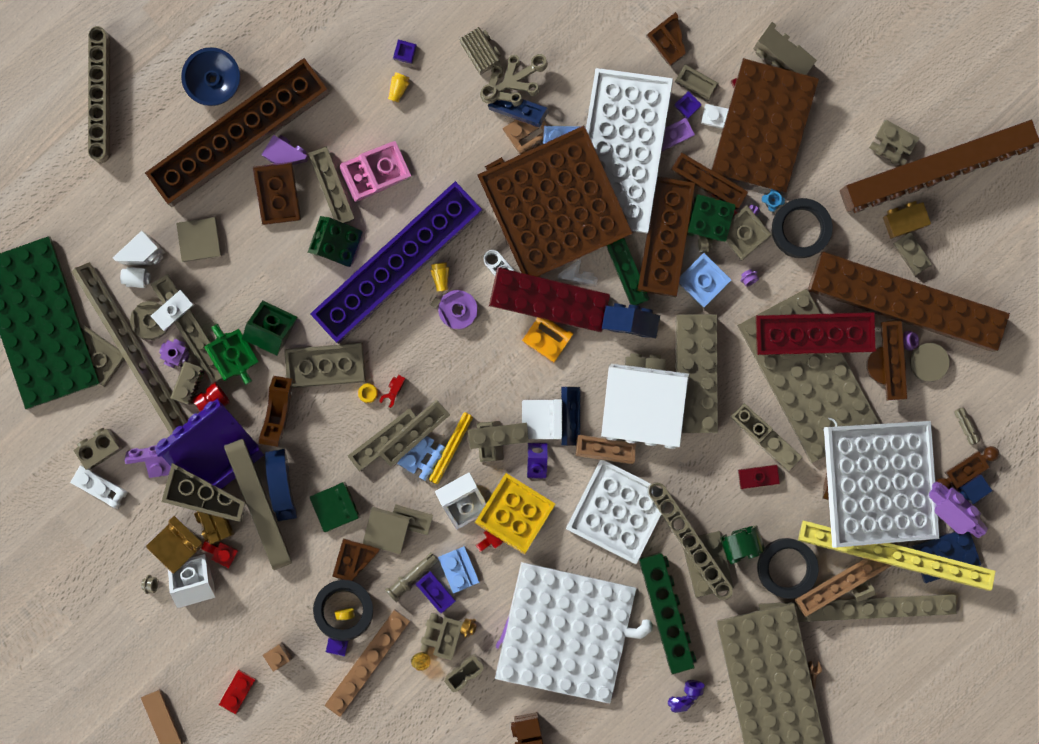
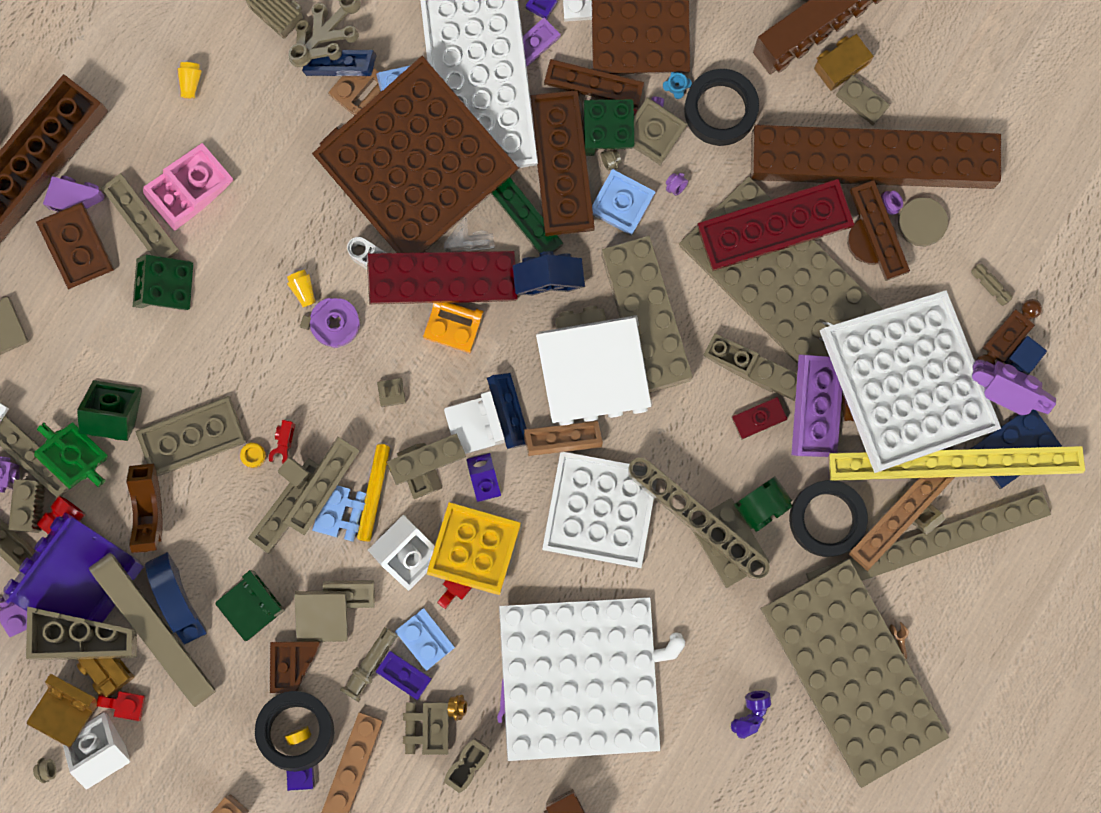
camera: 10 degrees left, 5 degrees down
dark purple brick [310,181,482,344] -> none
dark purple tile [393,39,417,64] -> none
clear yellow plate [411,652,431,671] -> none
dark green brick [639,552,697,675] -> none
none -> dark tan slope [278,458,311,489]
none -> dark tan tile [377,378,406,407]
none -> medium lavender plate [791,355,842,457]

